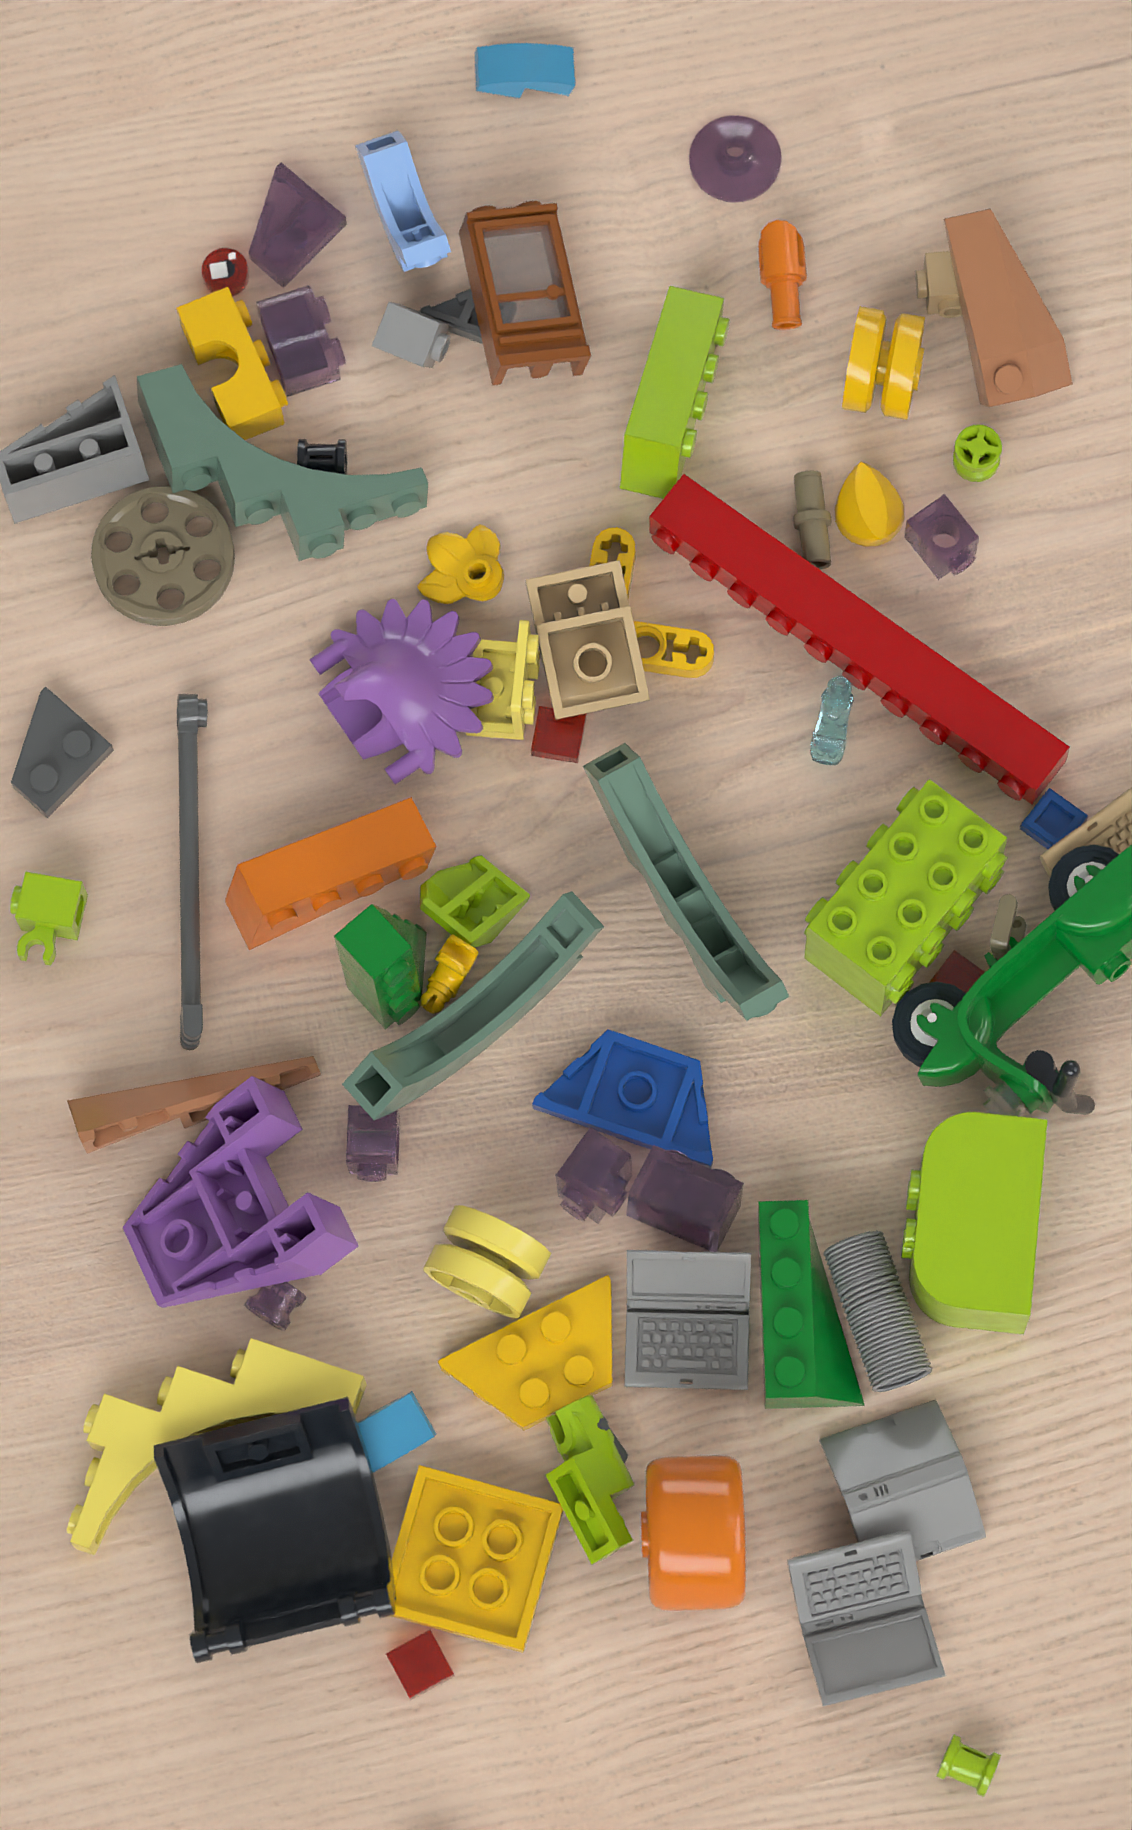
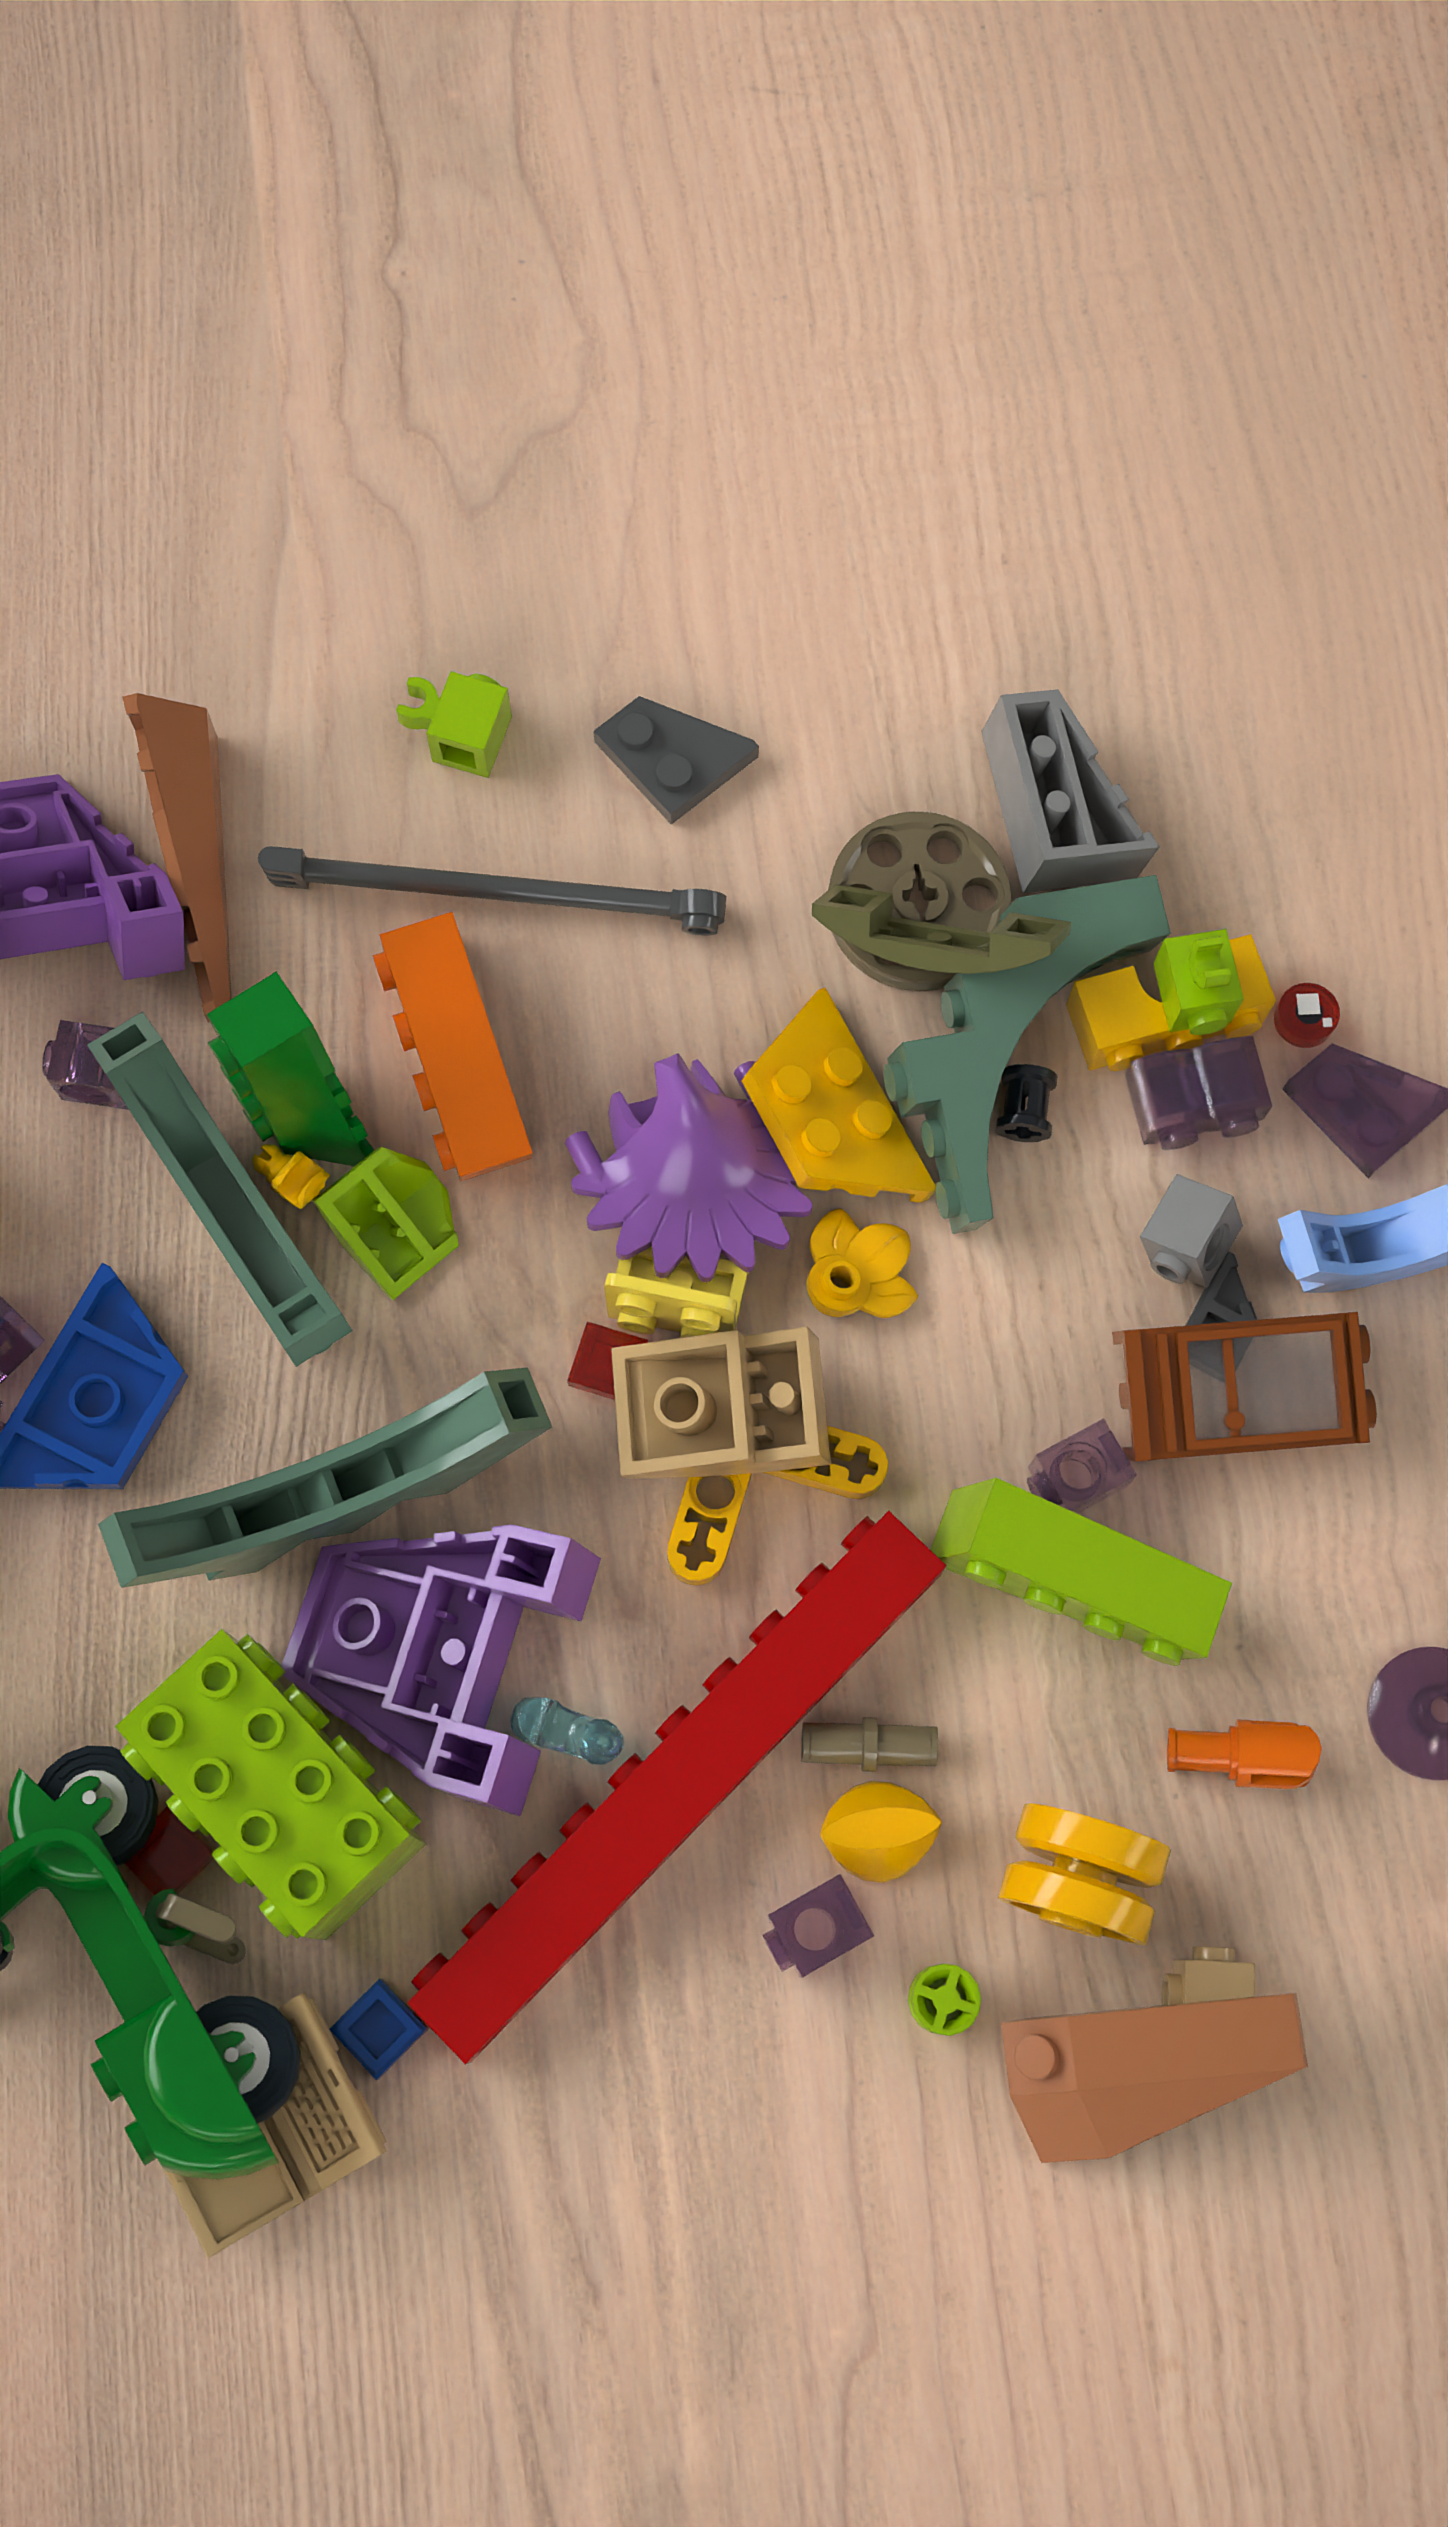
camera: 90 degrees right, 0 degrees up
none -> medium lavender wedge [281,1524,601,1817]
none -> yellow wing [741,988,936,1203]
none -> olive slope [812,884,1071,974]
none -> brick [1027,1418,1137,1514]
none -> lime brick [1153,929,1244,1035]

